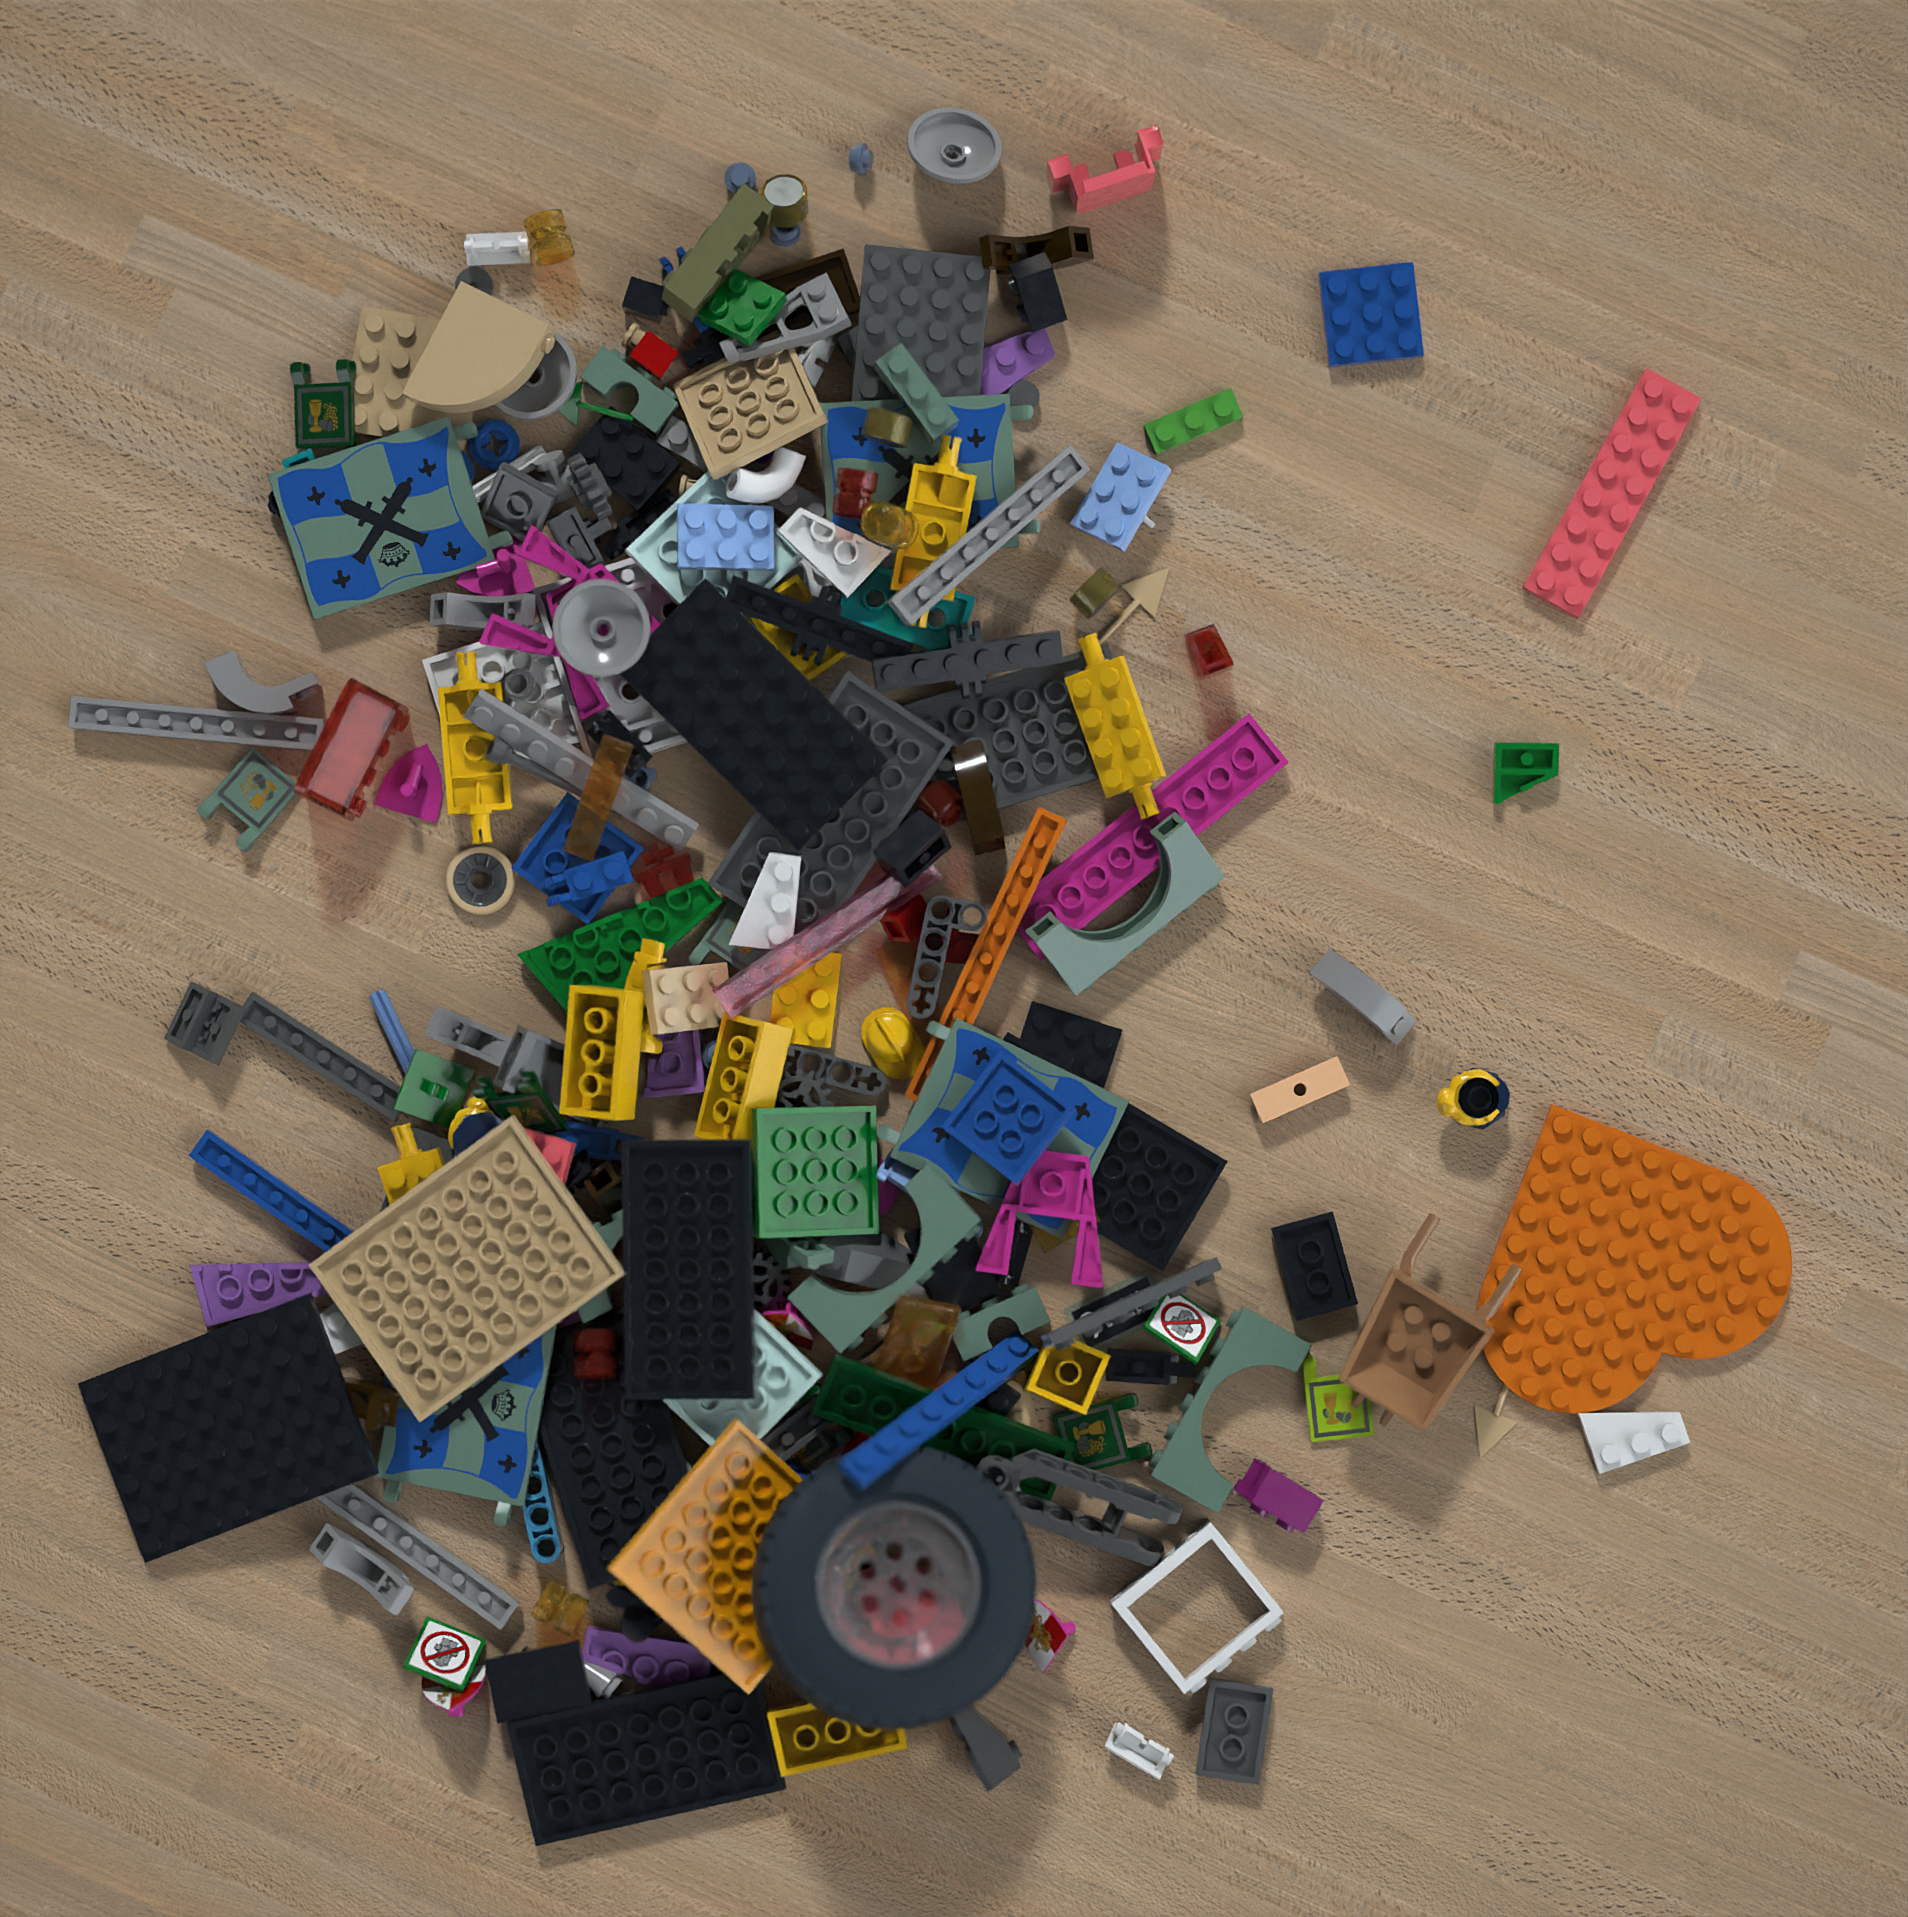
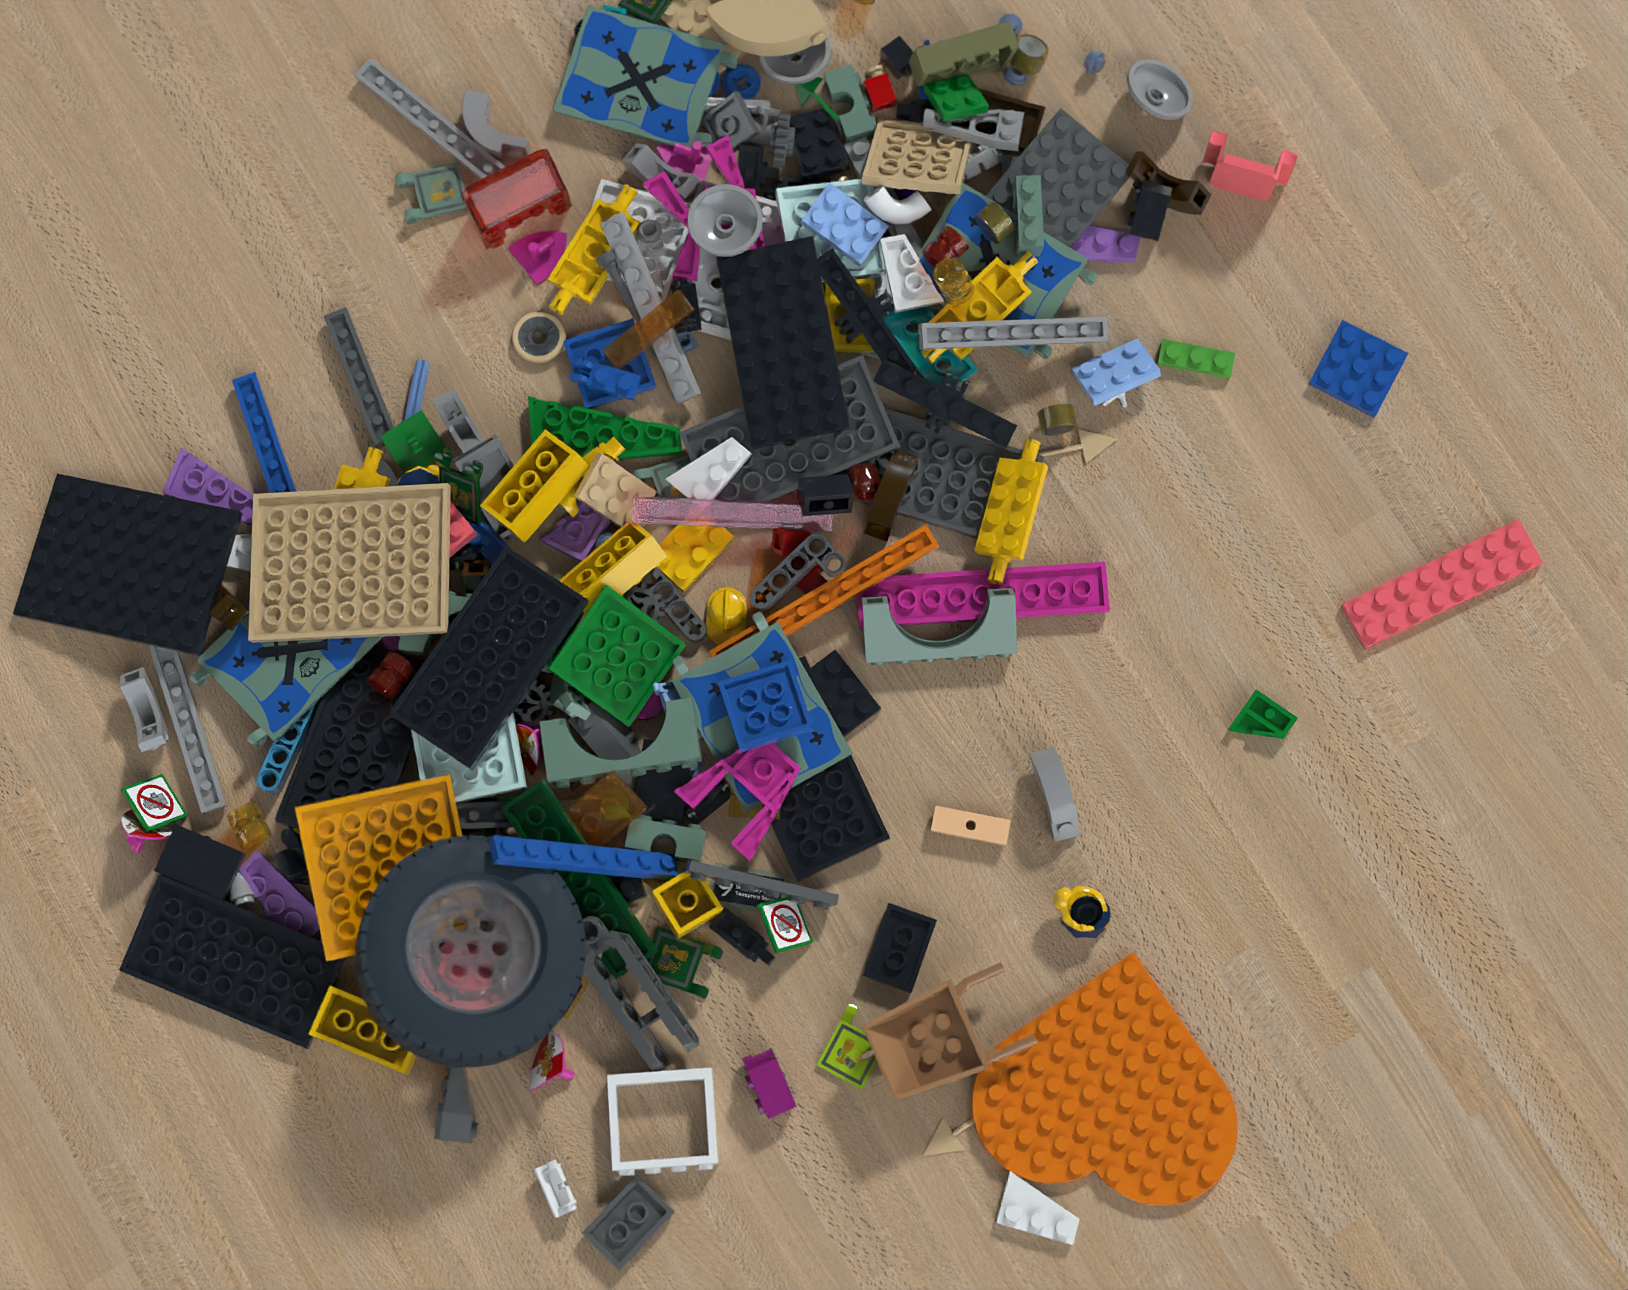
camera: 35 degrees right, 10 degrees down
dark grey slope [164,981,246,1066] -> none
clear red hips [635,842,694,899] -> none
dark grey tile [1008,381,1040,411] -> none
sand green arch [1148,1306,1312,1513] -> none
clear red slope [1184,624,1234,681] -> none

